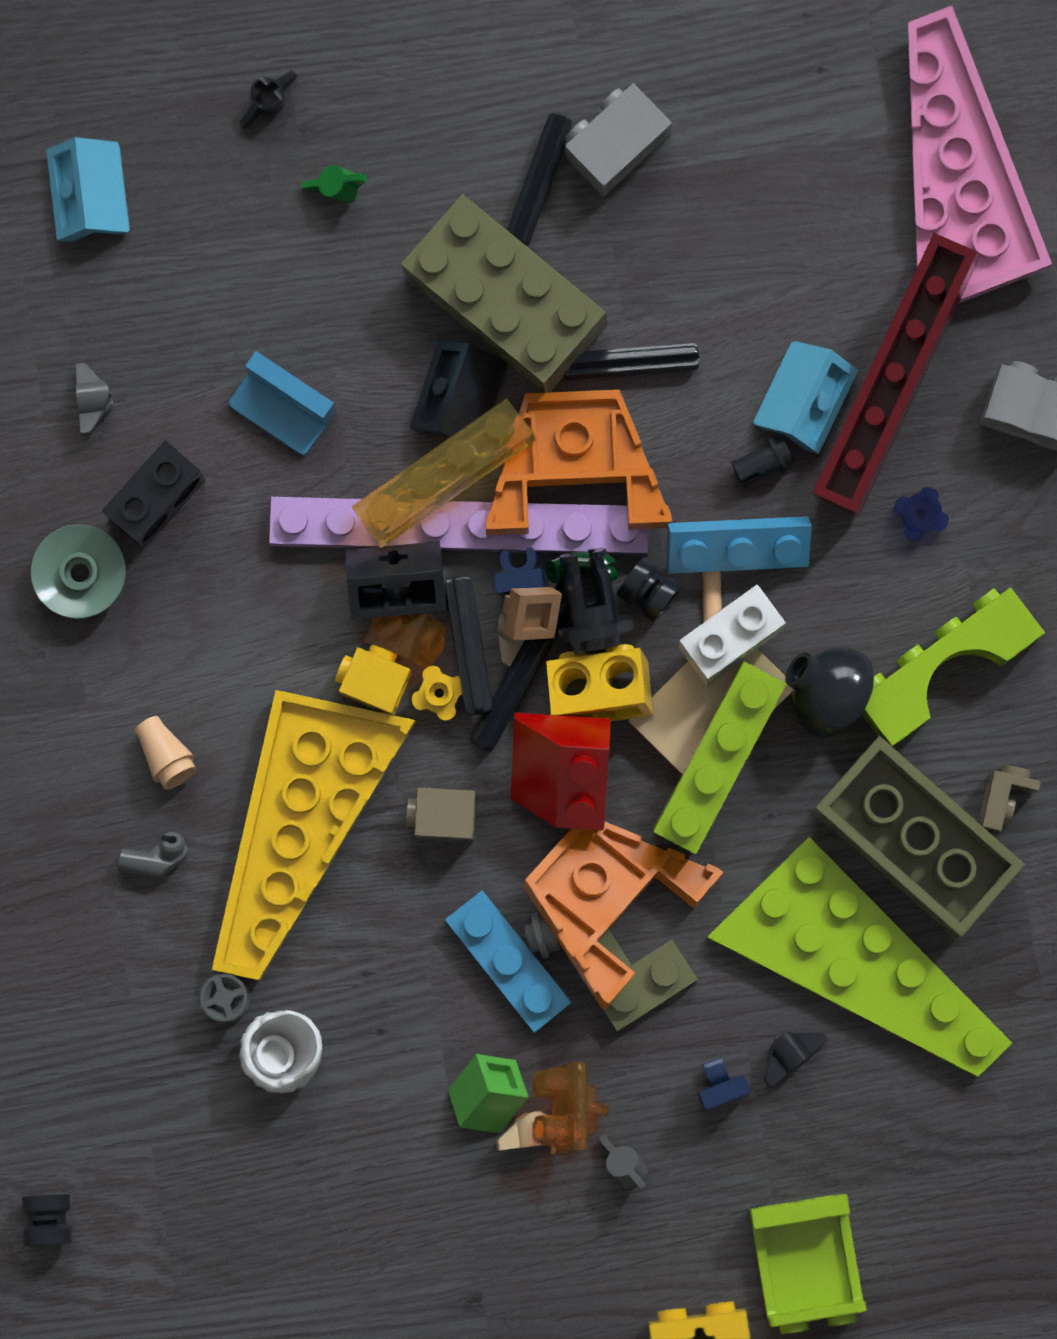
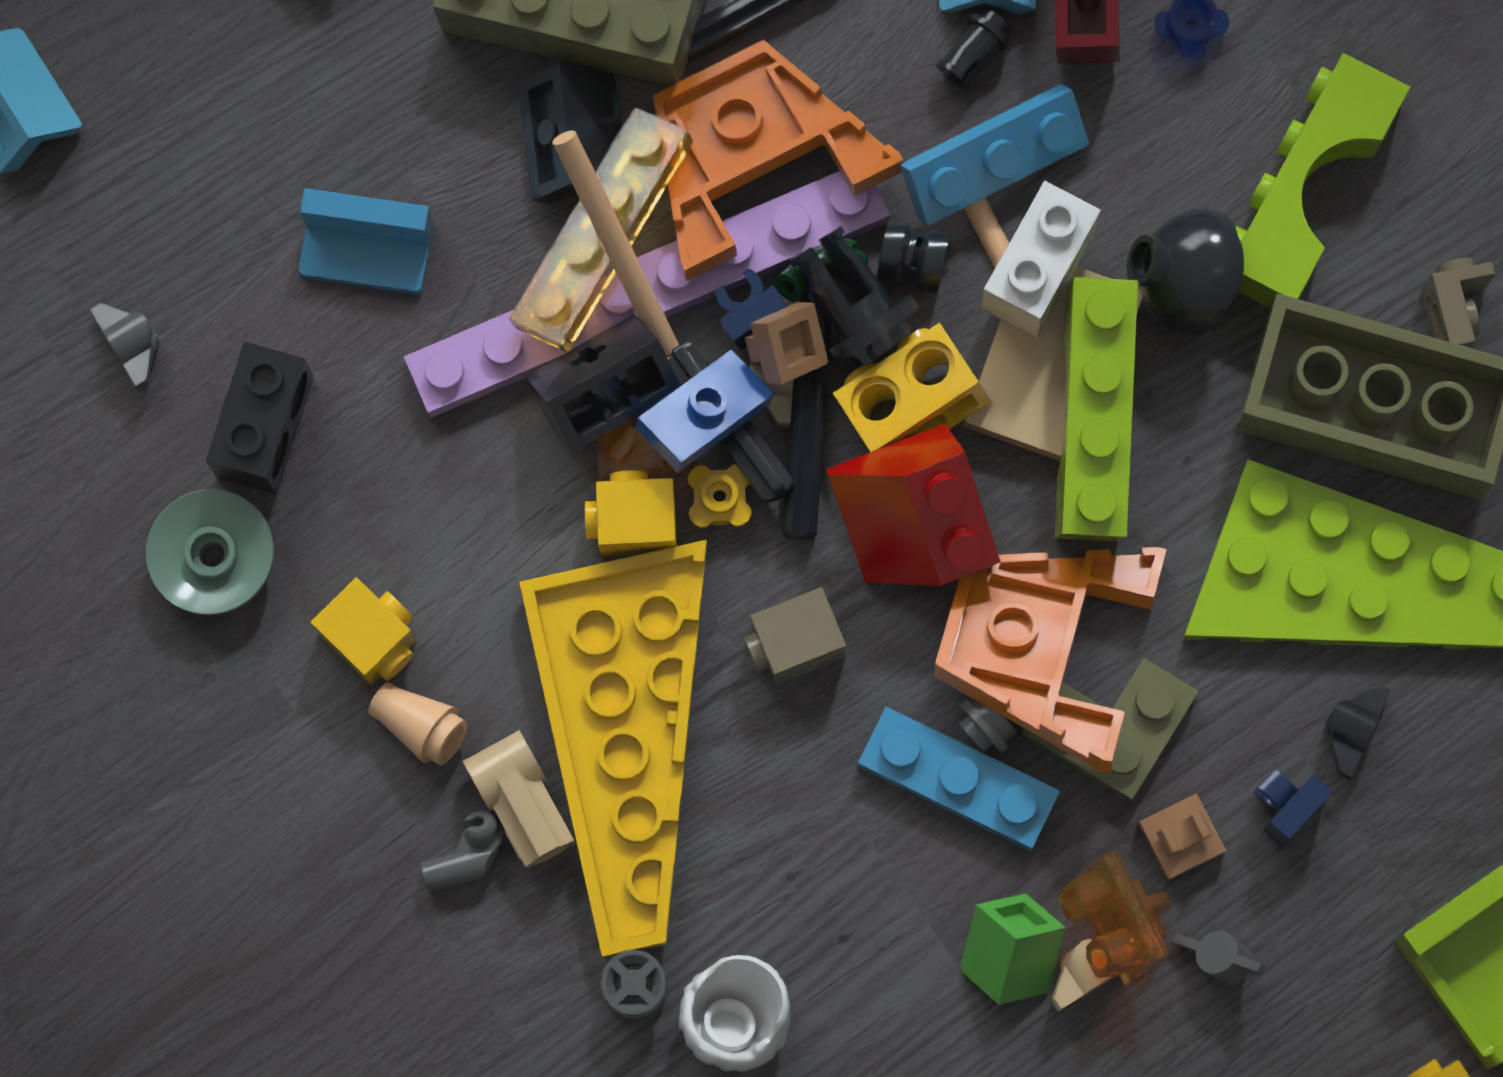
camera: 25 degrees left, 5 degrees down
none -> yellow brick [311,577,416,686]
none -> tan piece [463,730,575,869]
none -> light nougat bar [552,131,679,356]
none -> plate [635,350,774,473]
none -> medium nougat tile [1137,793,1226,882]

